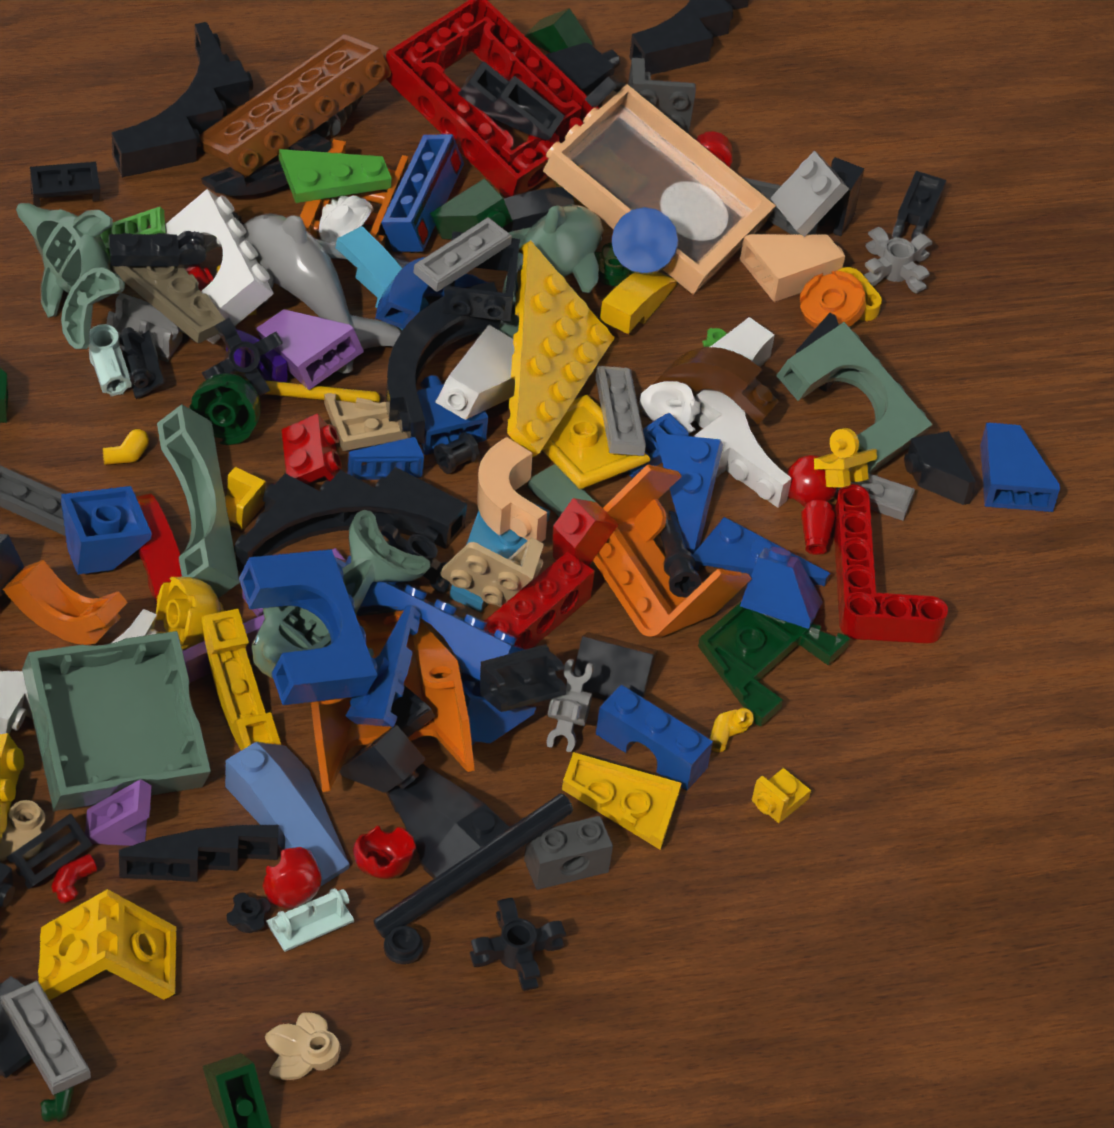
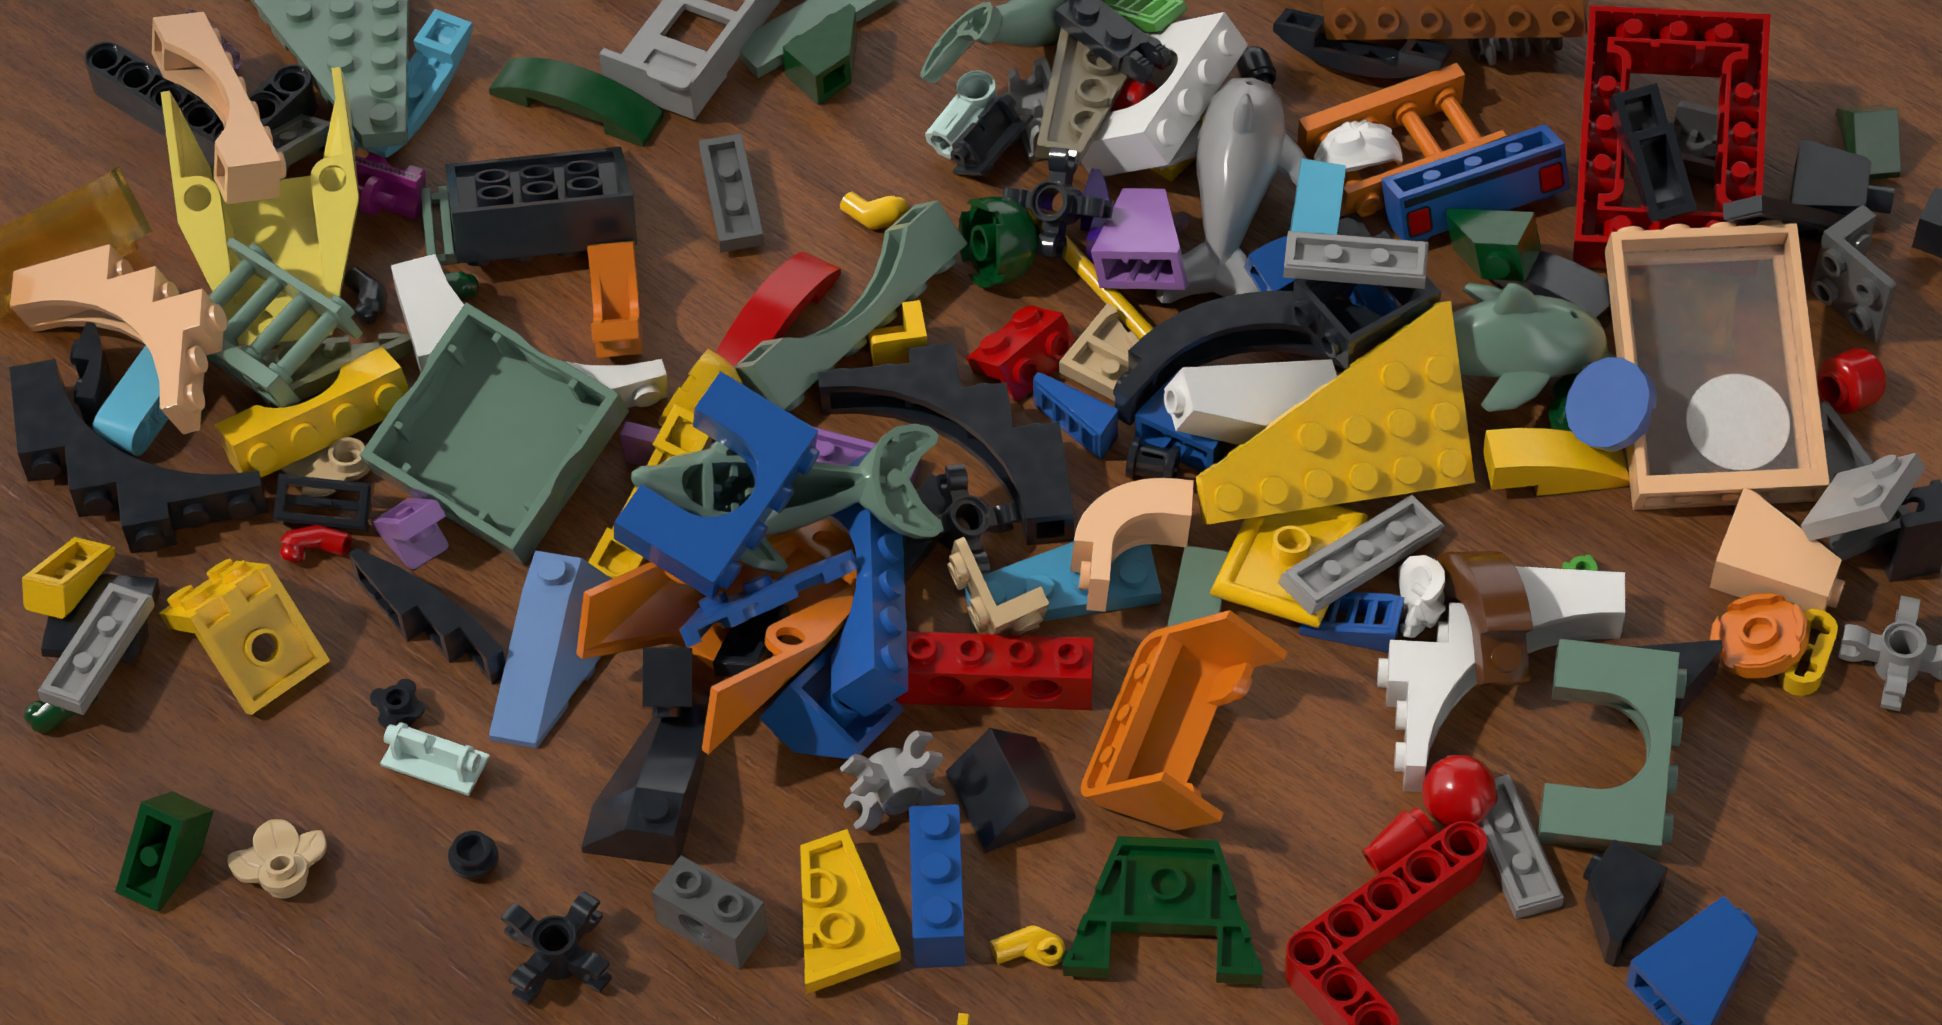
camera: 60 degrees right, 5 degrees up
blue slope [61,486,152,574] -> none
red hair [262,847,322,909] -> none
bright green wing [279,149,392,203] -> none
red hair [353,826,416,880] -> none
black axle [373,793,573,938] -> none
black hinge [480,644,566,712] -> none
red slope [553,498,619,566] -> none
blue wing [656,433,723,555] -> none
black pin [659,511,701,597] -> none
blue wing [693,517,830,586] -> none
blue slope [740,547,823,629] -> none
yellow hips [814,428,877,487] -> none

